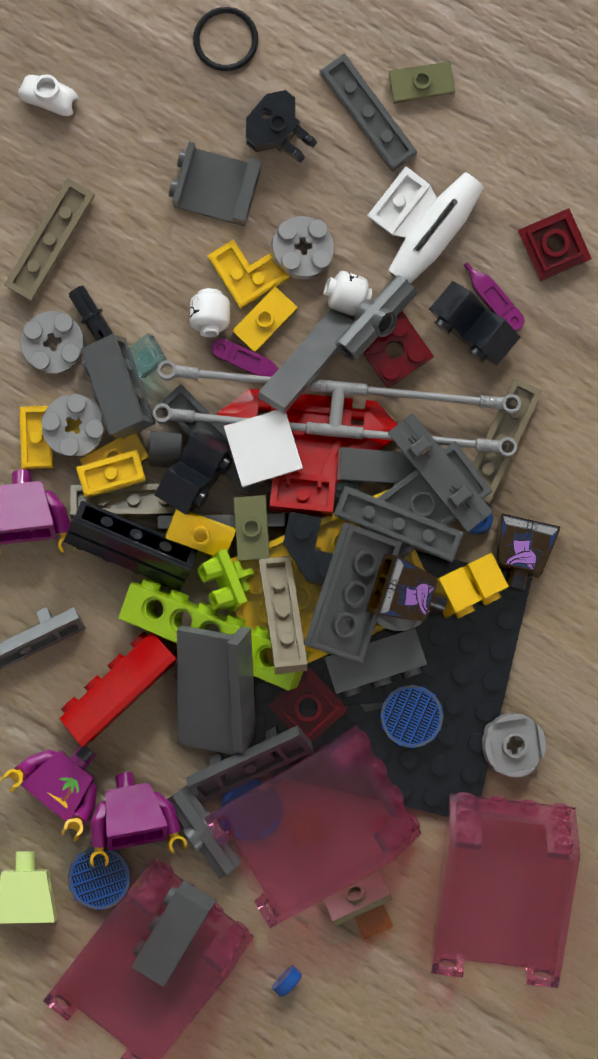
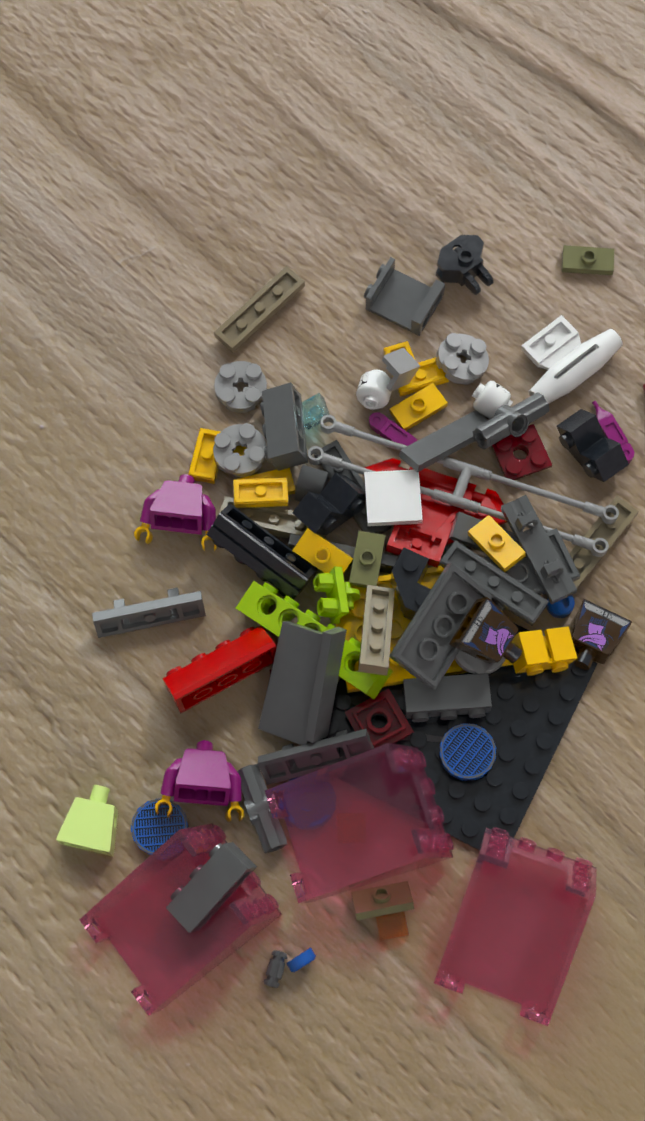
camera: 15 degrees right, 15 degrees down
magenta torso [0,745,97,841] -> none
white piece [18,75,79,116] -> none
black axle [69,285,113,341] -> none
black tyre [193,7,258,71] -> none
dark grey tile [319,53,417,172] -> none
light grey plate [482,713,546,777] -> none
none -> dark grey piece [264,950,287,988]
none -> light grey panel [382,348,420,392]
none -> yellow plate [468,515,526,572]

